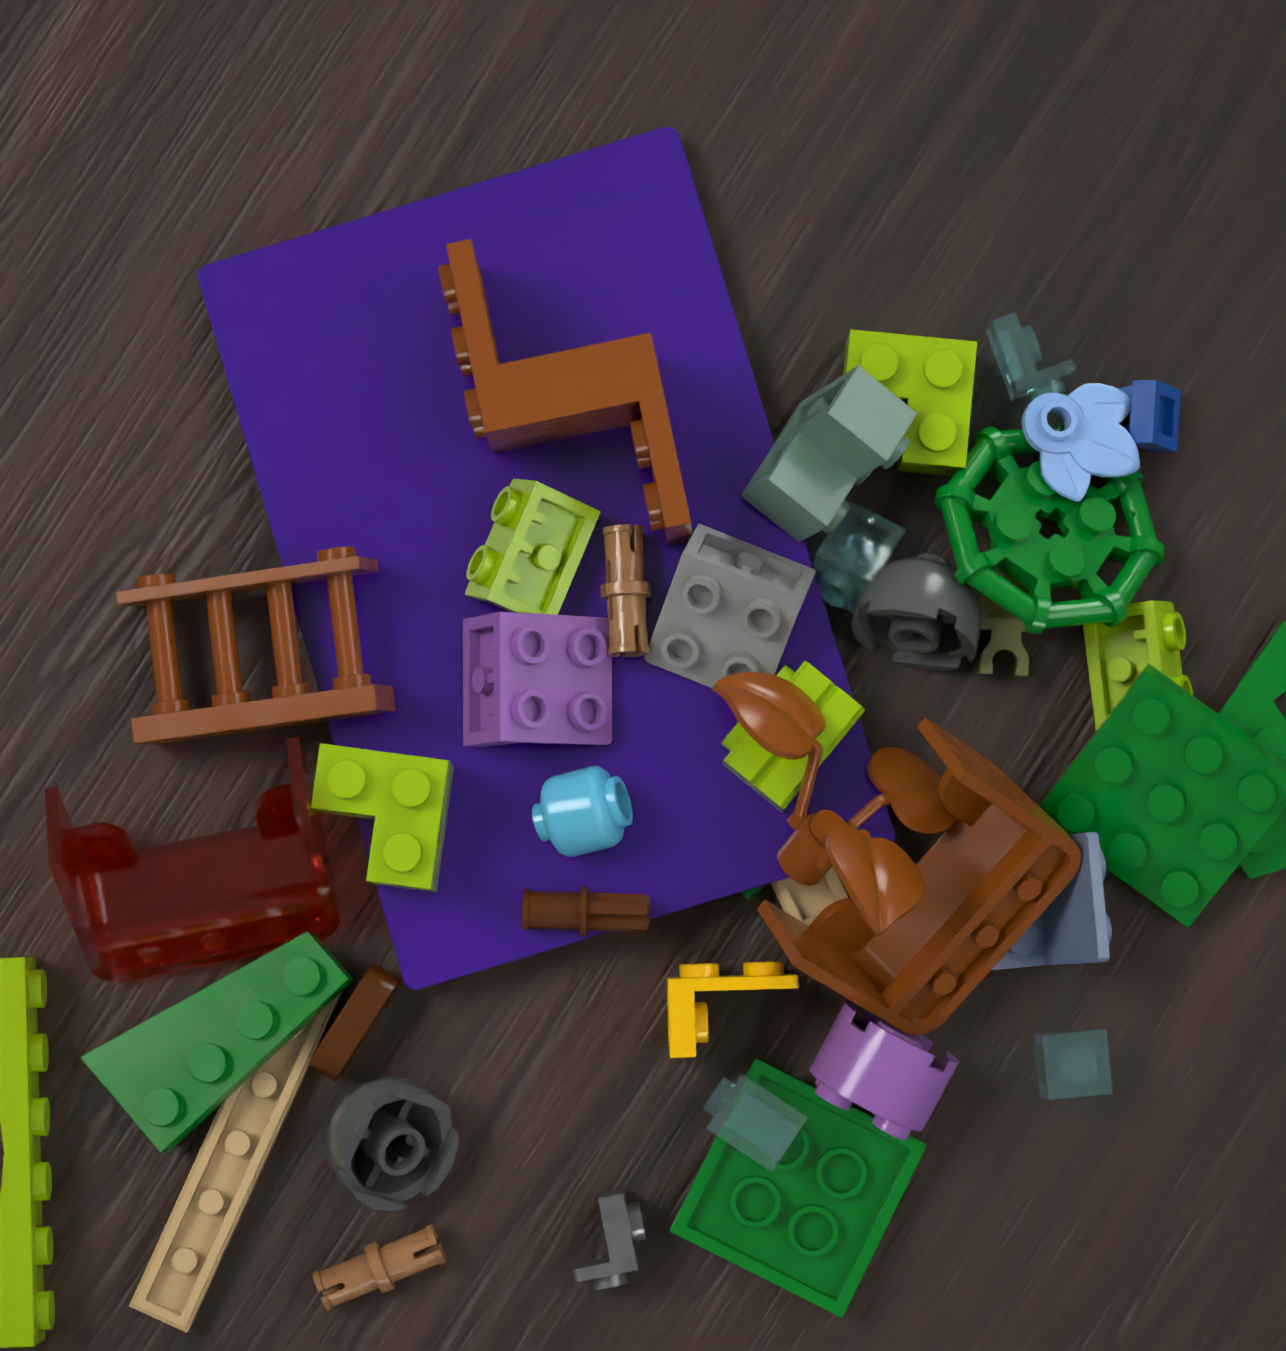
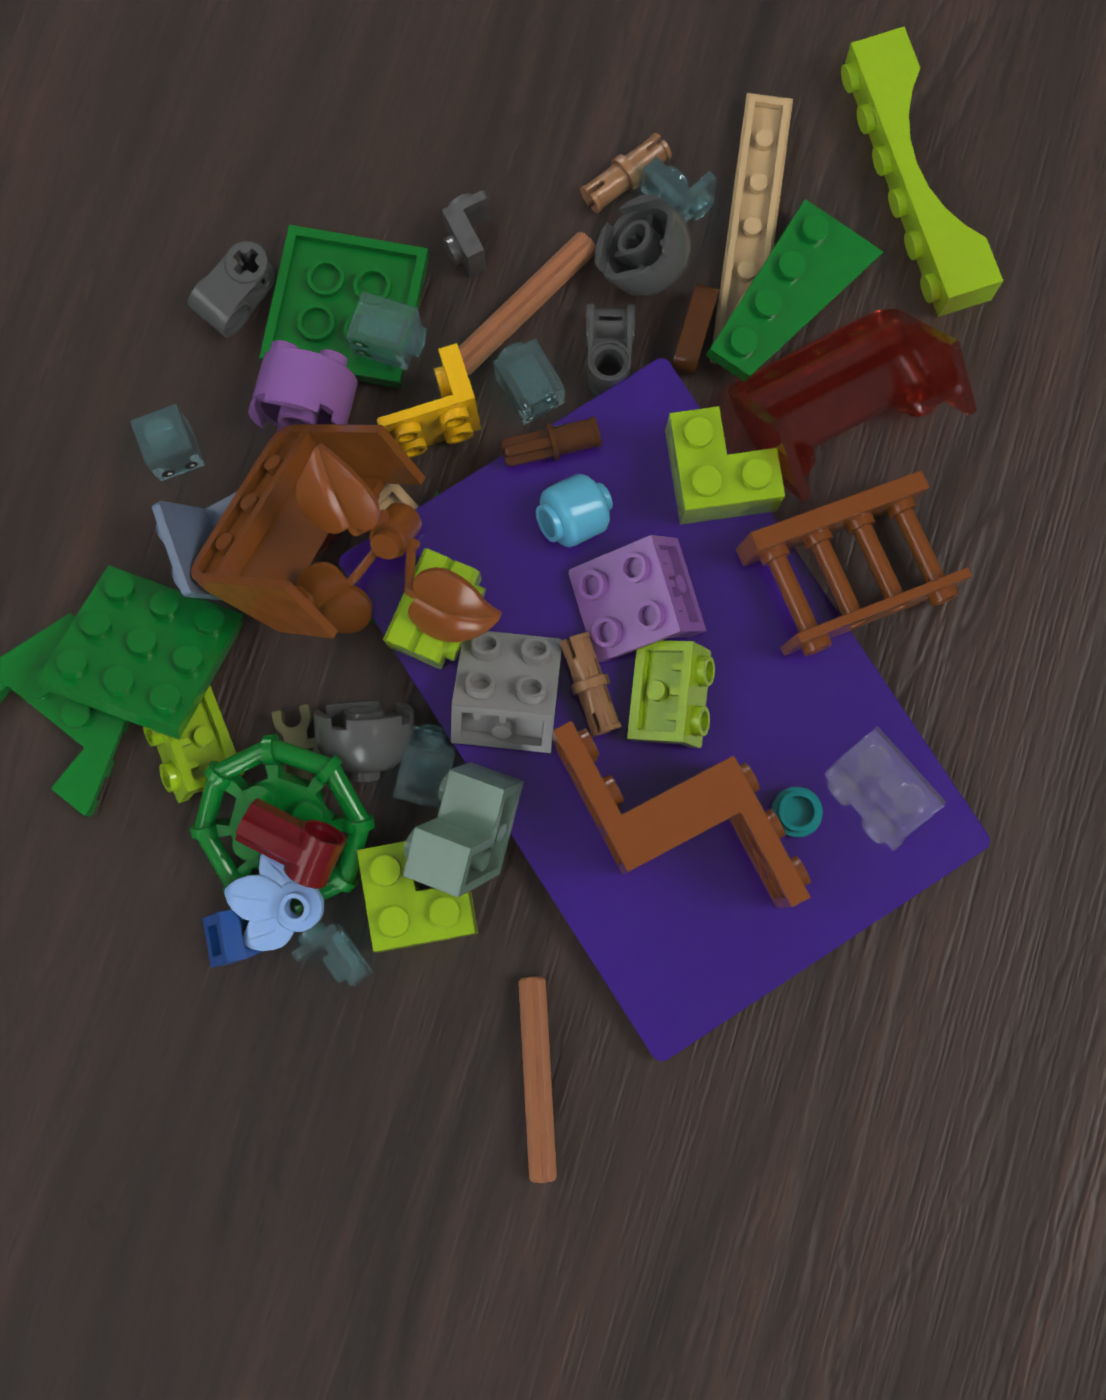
camera: 165 degrees right, 5 degrees down
none -> dark grey piece [187,241,277,338]
none -> dark red piece [235,798,347,889]
none -> nougat axle [459,232,596,375]
none -> clear light blue brick [493,338,565,425]
none -> nougat axle [518,976,557,1183]
none -> dark grey piece [586,303,635,396]
none -> clear light blue bracket [641,156,717,223]
none -> teal plate [771,787,823,838]
none -> clear bracket [825,726,946,851]

